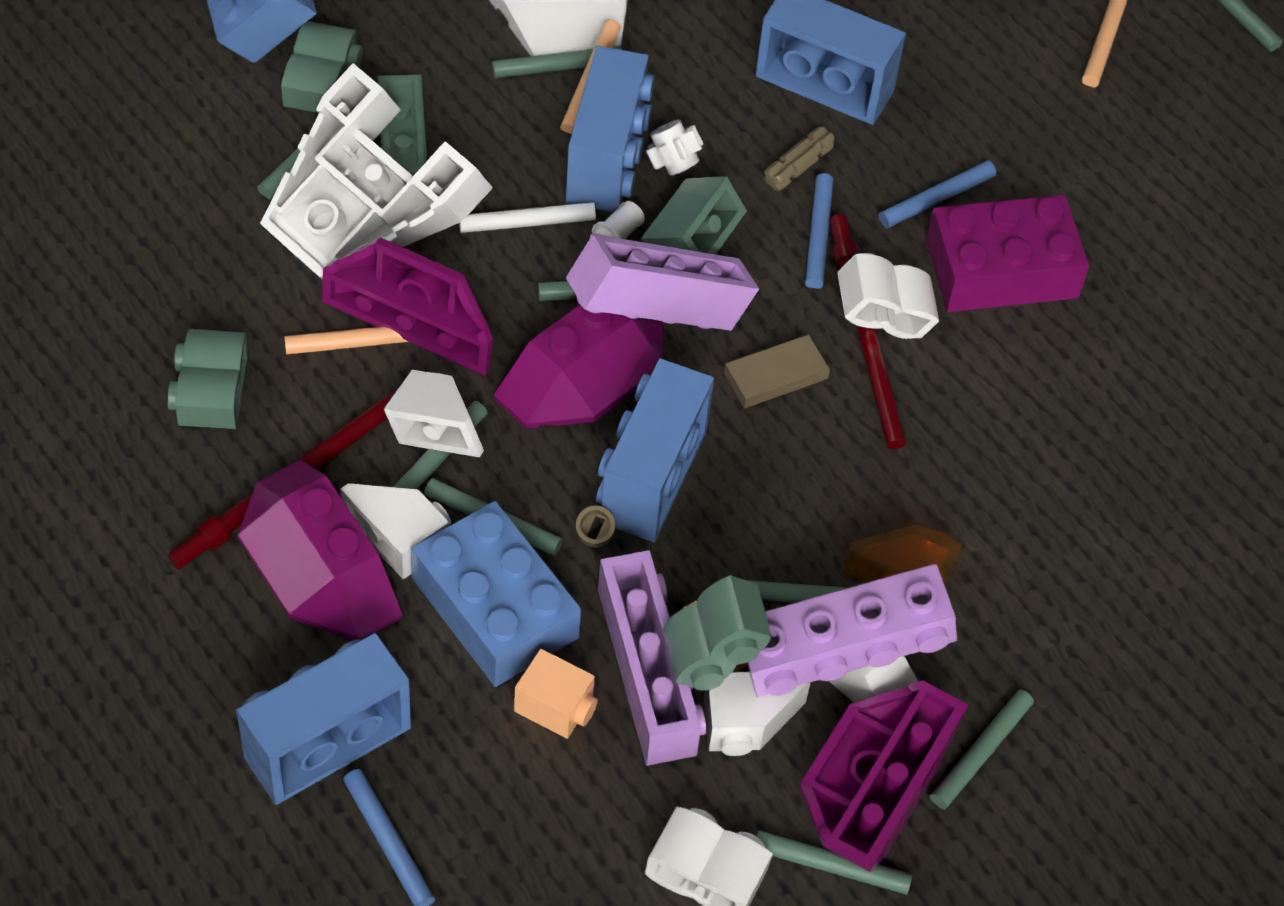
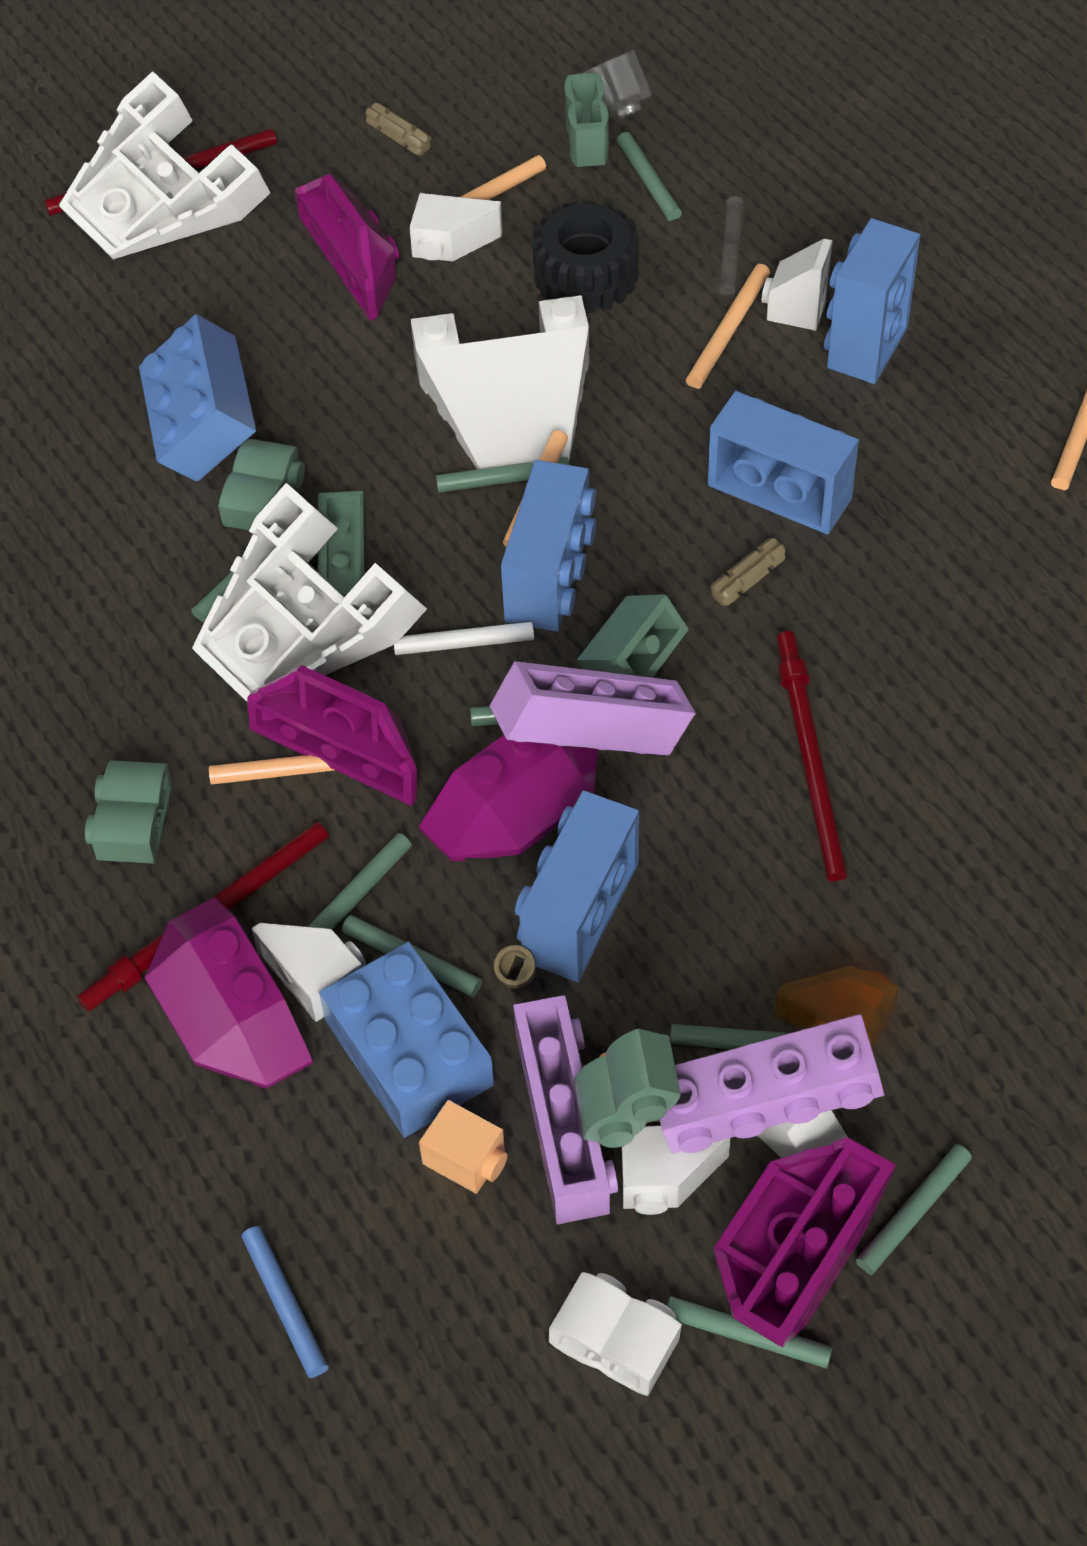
camera: 10 degrees right, 0 degrees up
medium blue brick [236,633,411,805] -> none
white slope [384,370,484,457] -> none
white pin [590,201,645,239] -> none
white gear [646,120,703,175] -> none
dark tan tile [724,335,830,409] -> none
medium blue bar [805,173,833,289] -> none
white brick [837,253,939,339] -> none
medium blue bar [878,160,996,229] -> none
magenta brick [926,195,1089,312] -> none

